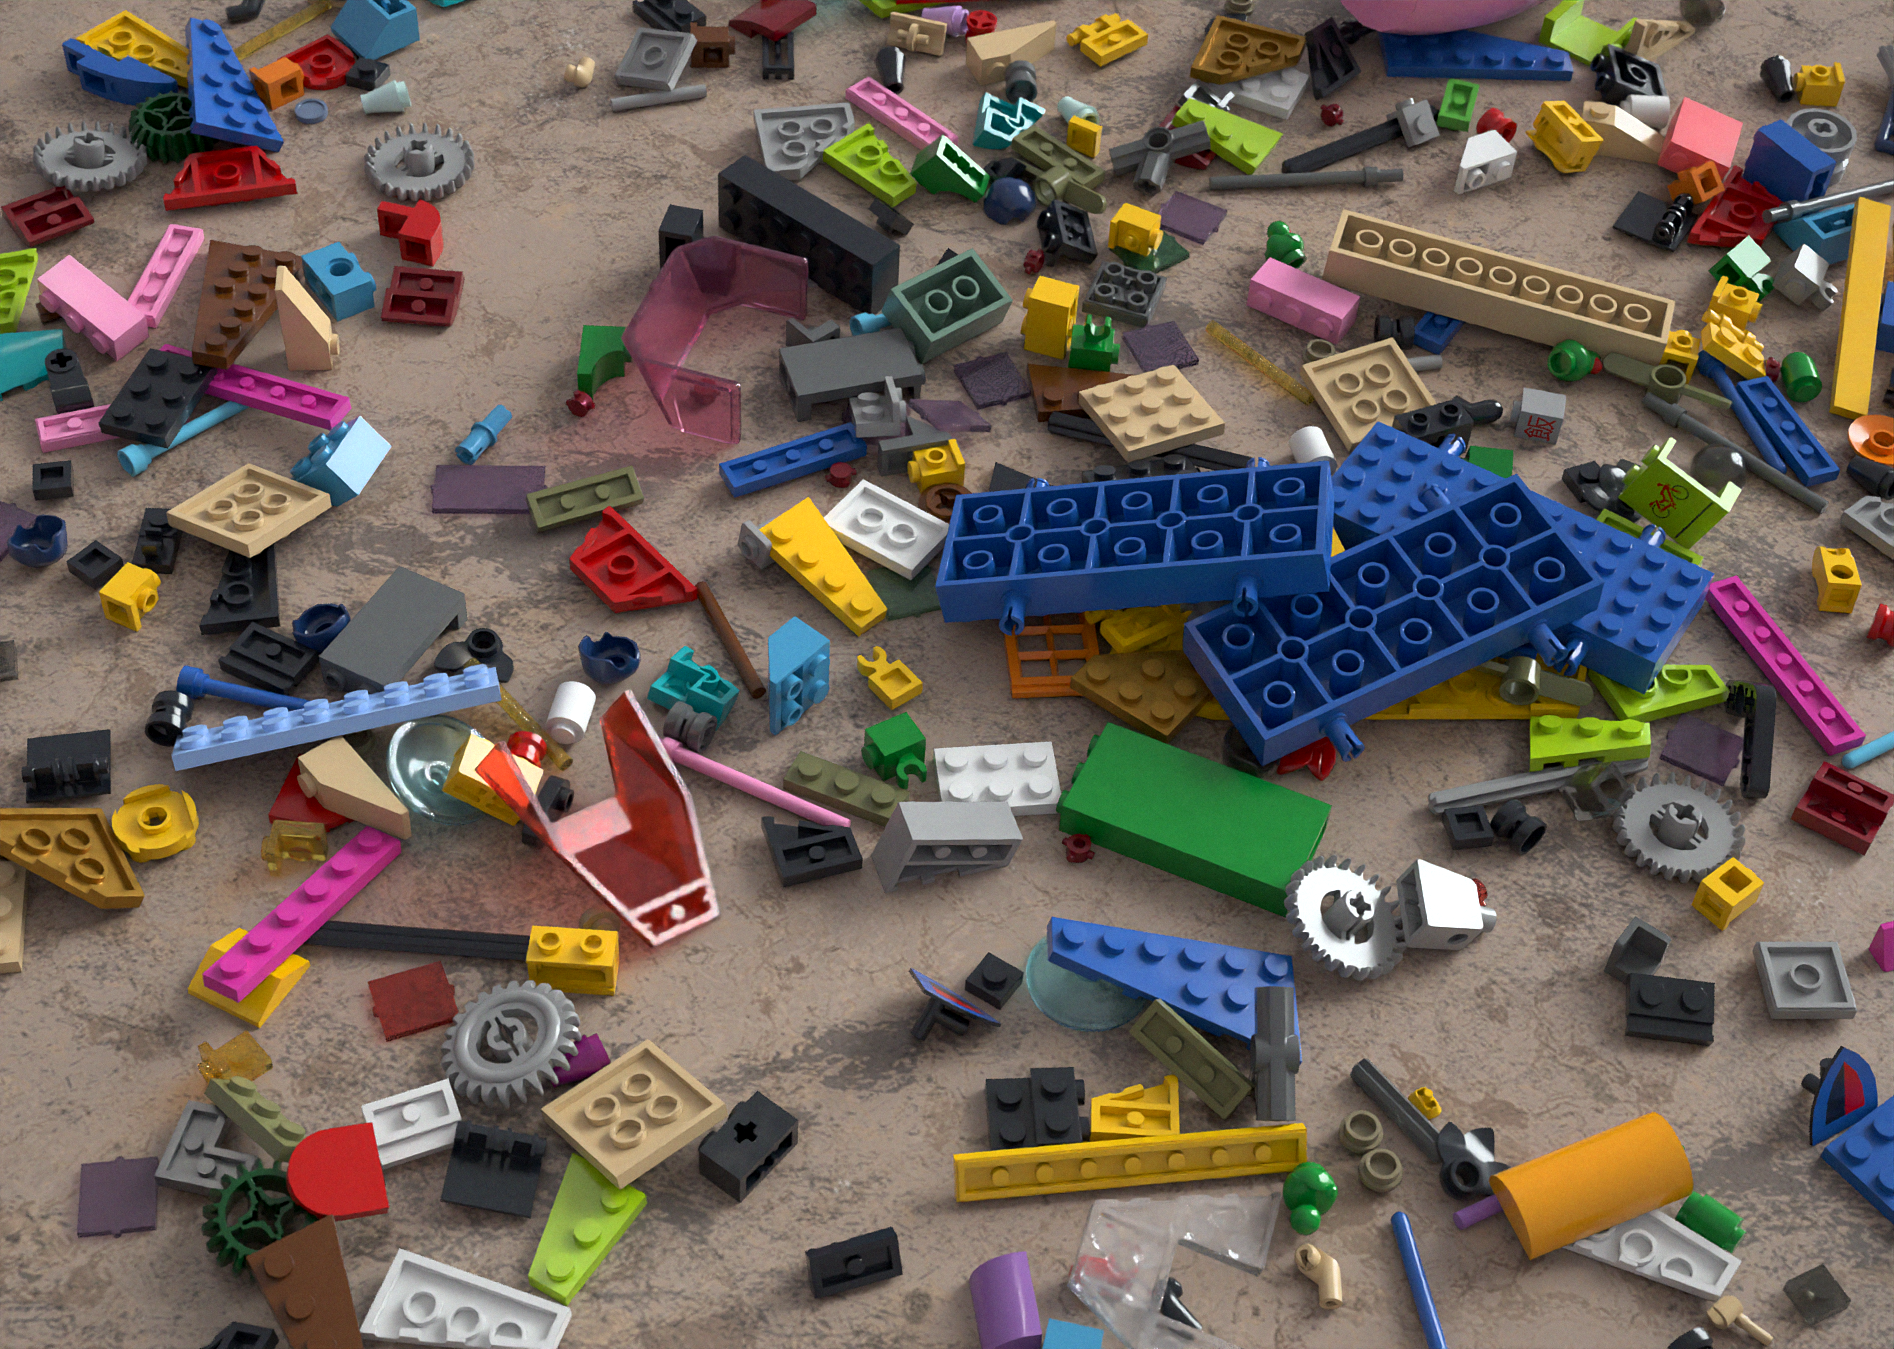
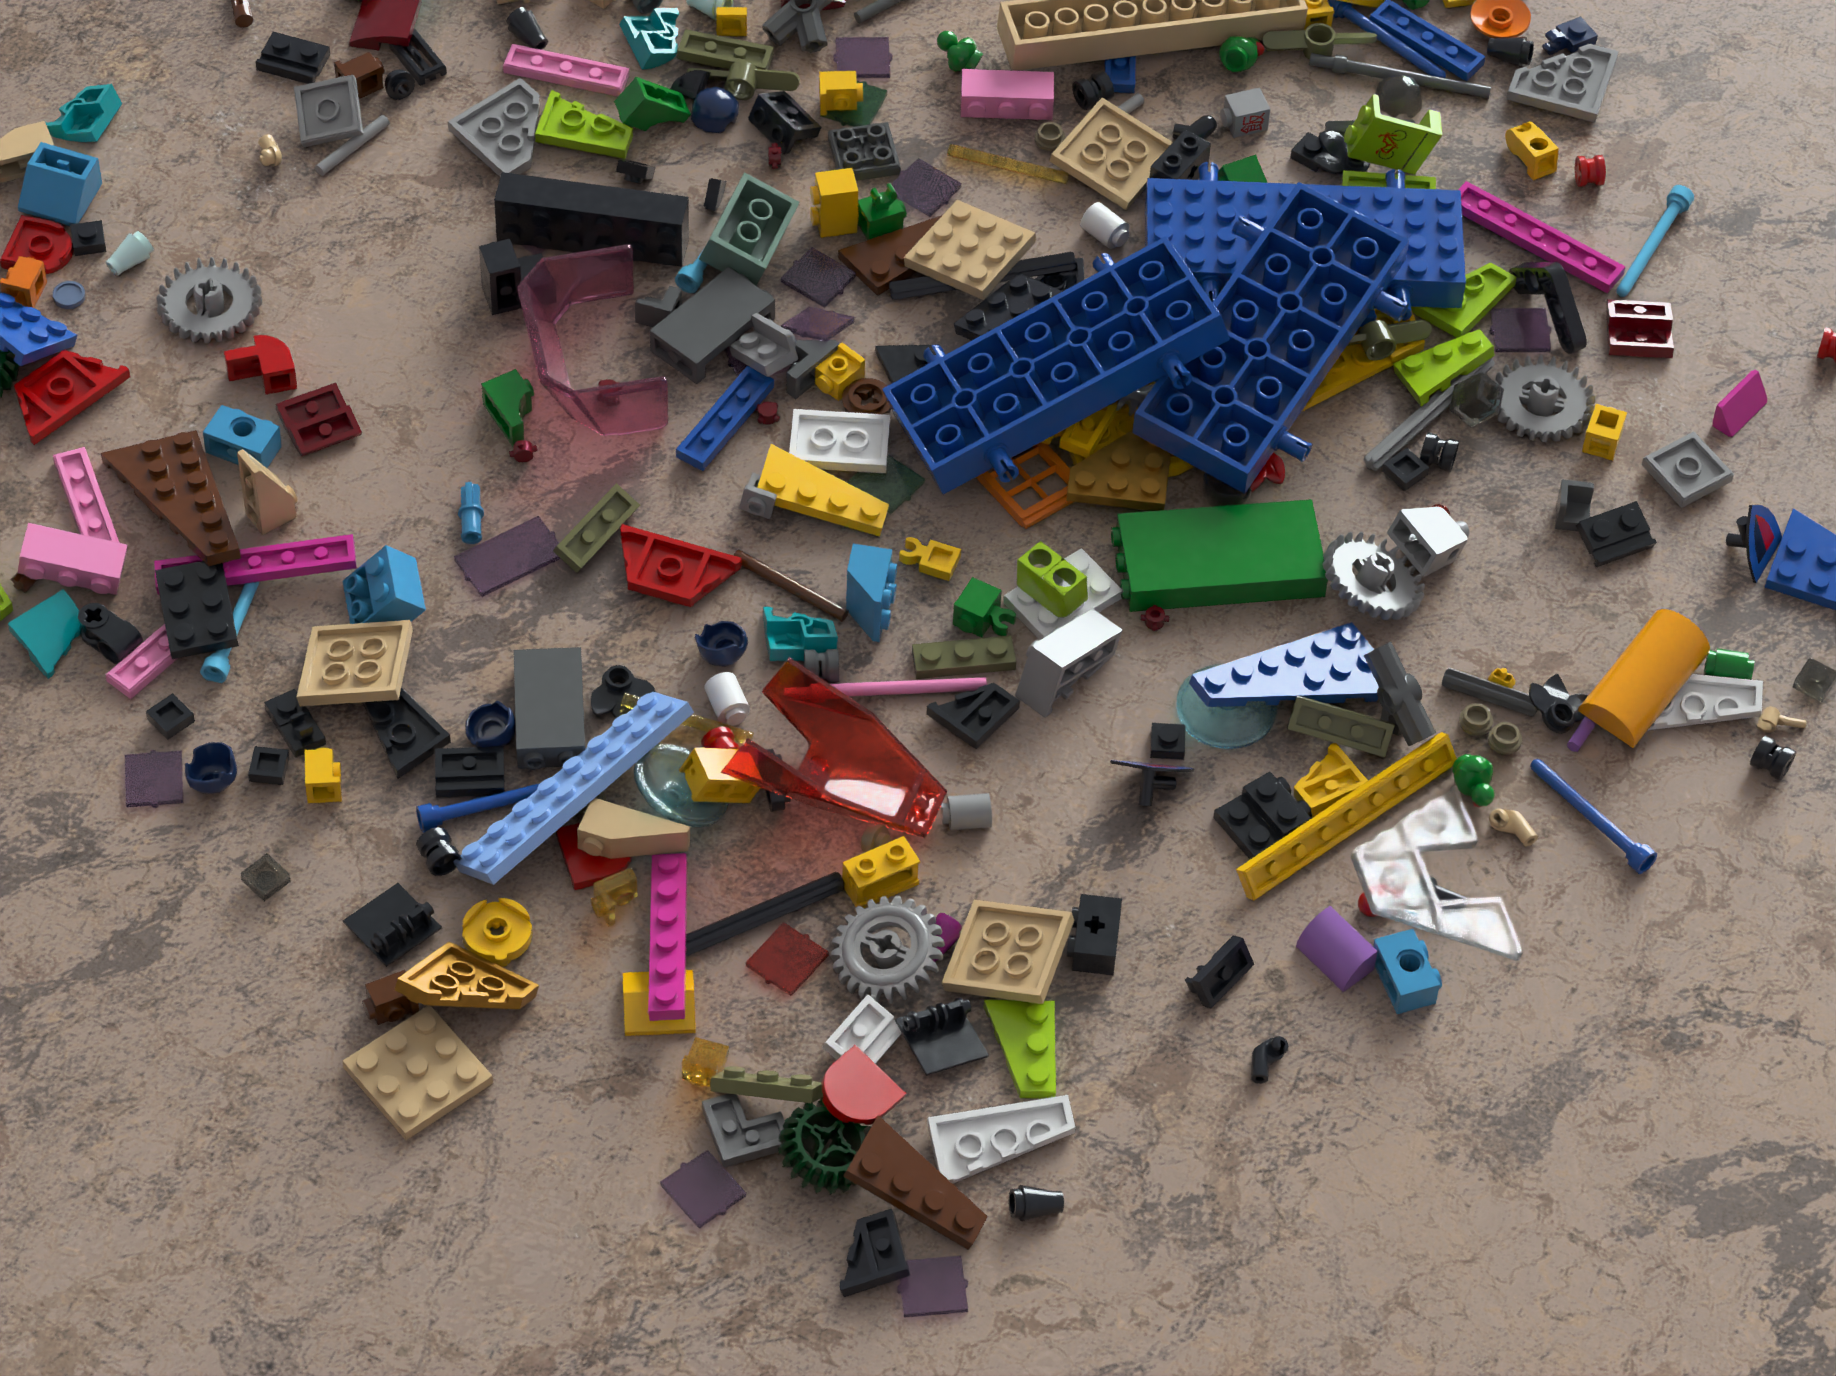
camera: 30 degrees left, 5 degrees up
none -> black plate [385,70,415,100]
none -> light grey brick [941,793,992,830]
none -> lime piece [1016,541,1088,618]

